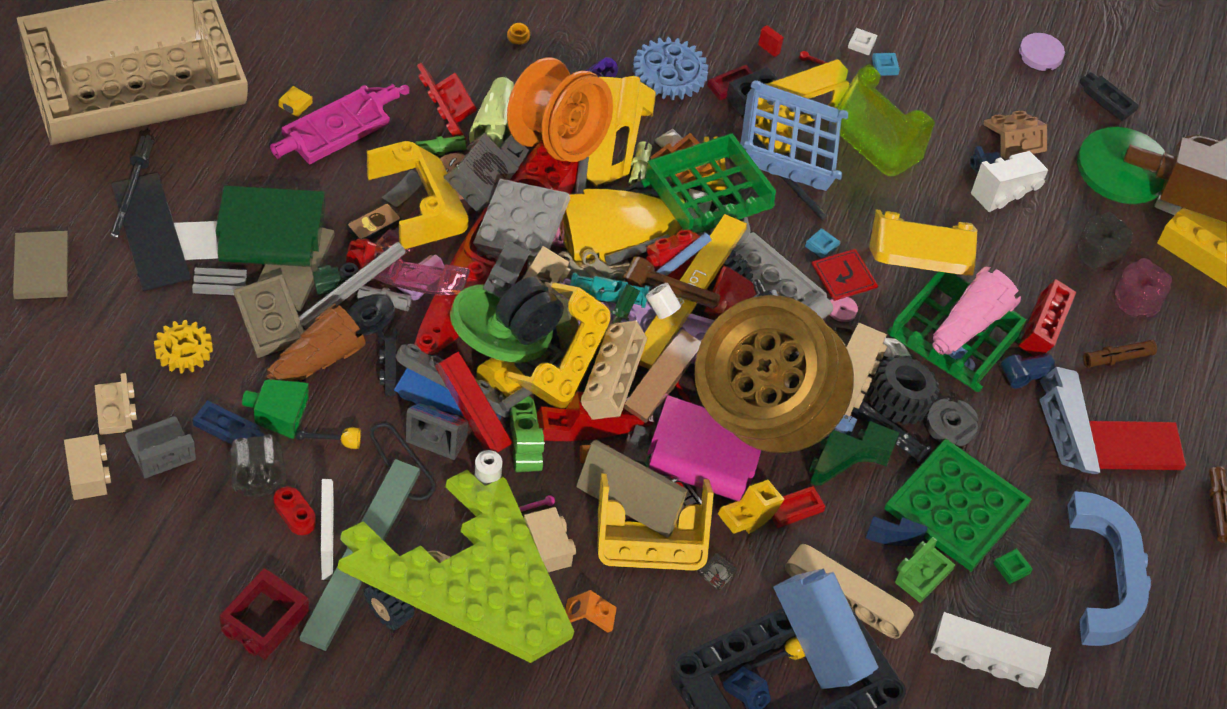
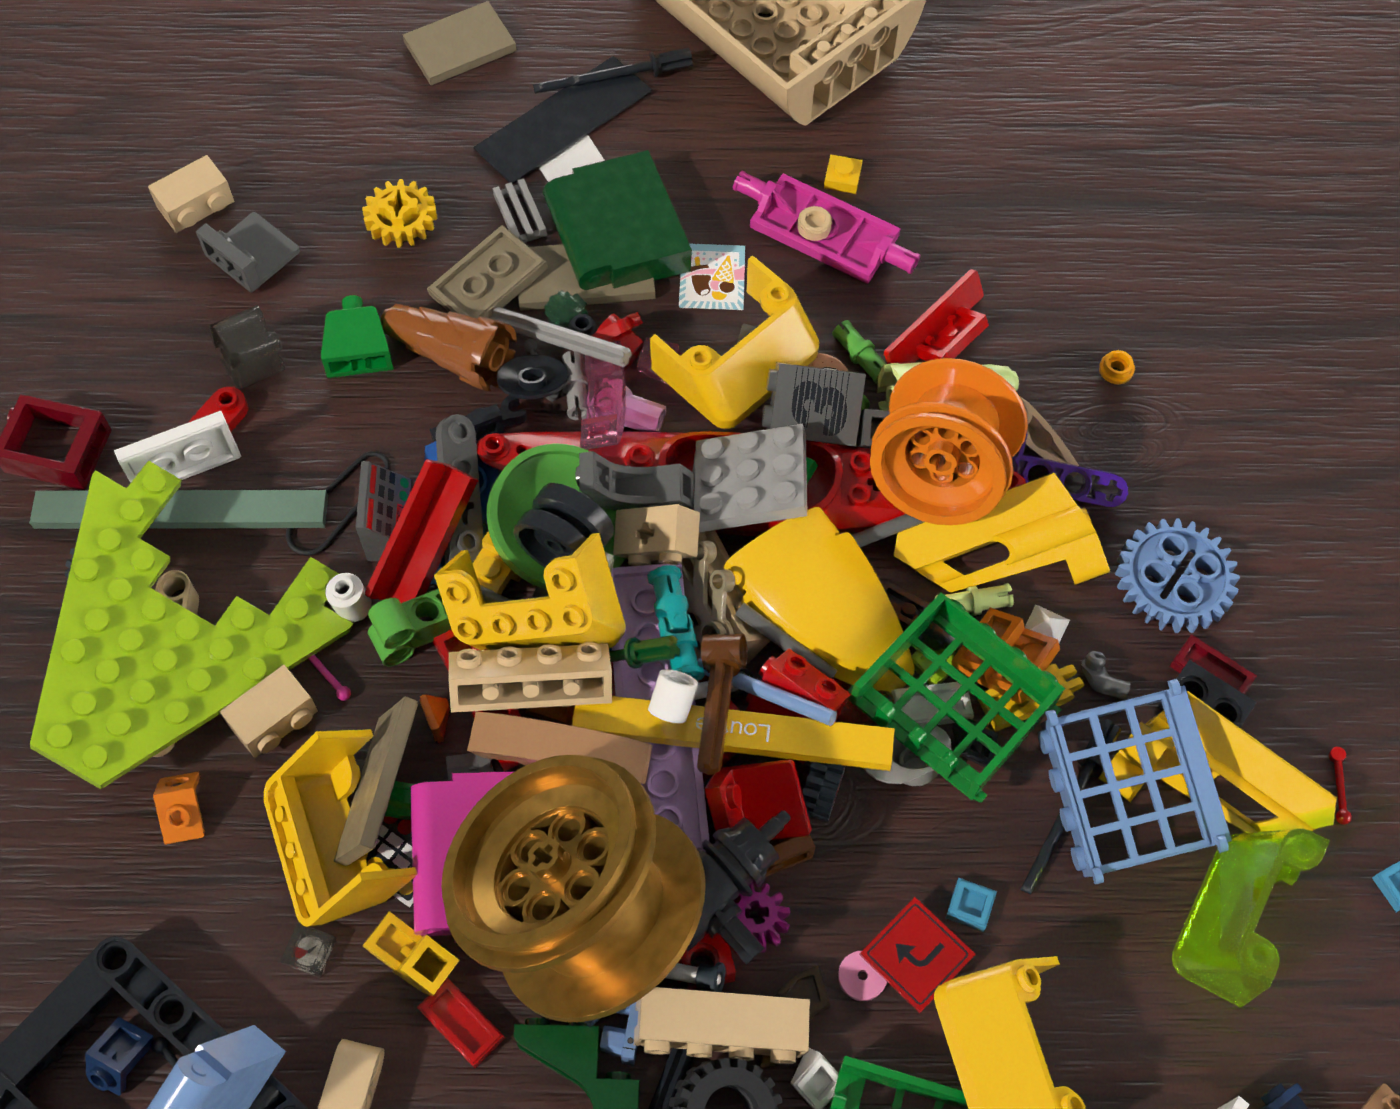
camera: 75 degrees right, 10 degrees up
tan bracket [95,373,137,435] -> none
dark blue hinge [192,400,267,451] -> none
hinge [295,427,361,449] -> none
tile [346,203,402,240] -> none
dark pink hinge [360,85,410,95] -> none
light grey hinge [733,232,833,319] -> none
red tile [758,25,784,57] -> none
none -> sticker [679,244,745,310]
none -> tan tile [798,206,832,241]
none -> dark grey arm [1081,651,1131,700]

